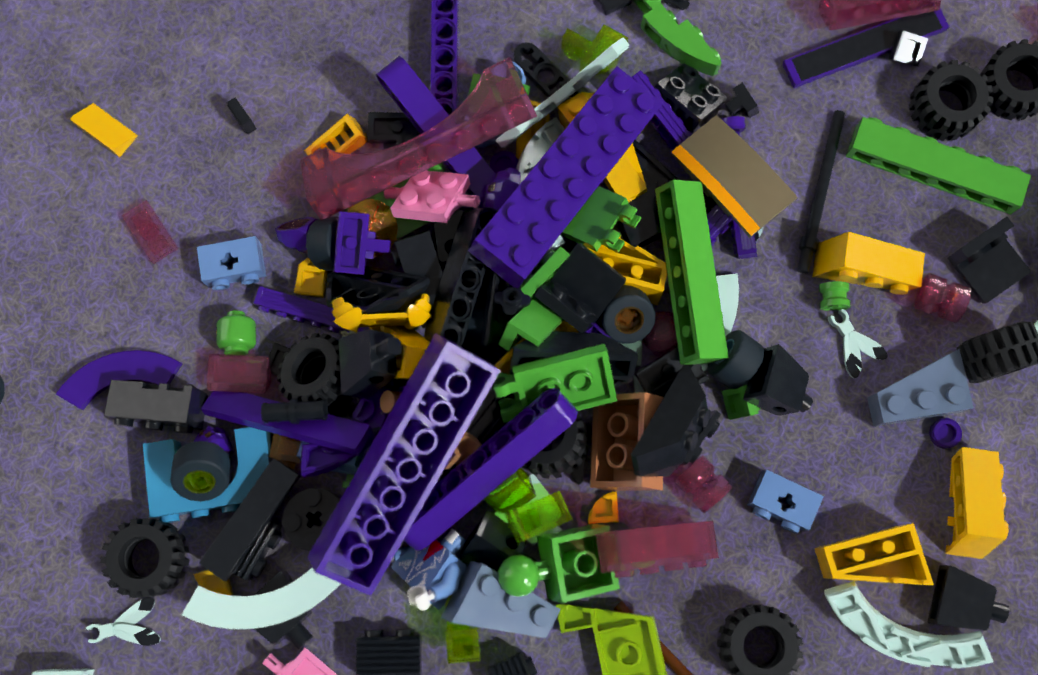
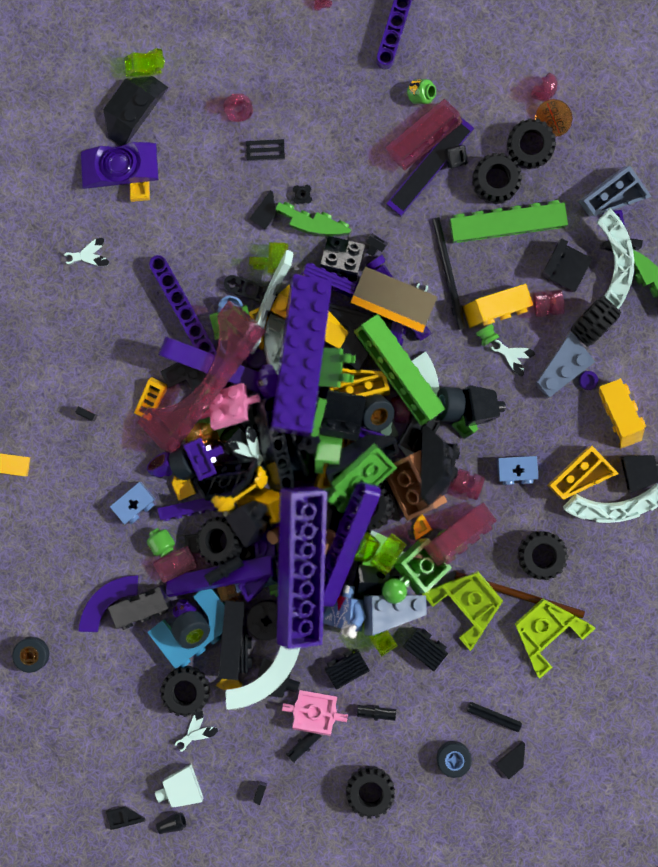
camera: 25 degrees left, 10 degrees up
clear pink plate [122,200,179,264] -> none
none -> light aqua piece [229,427,264,470]

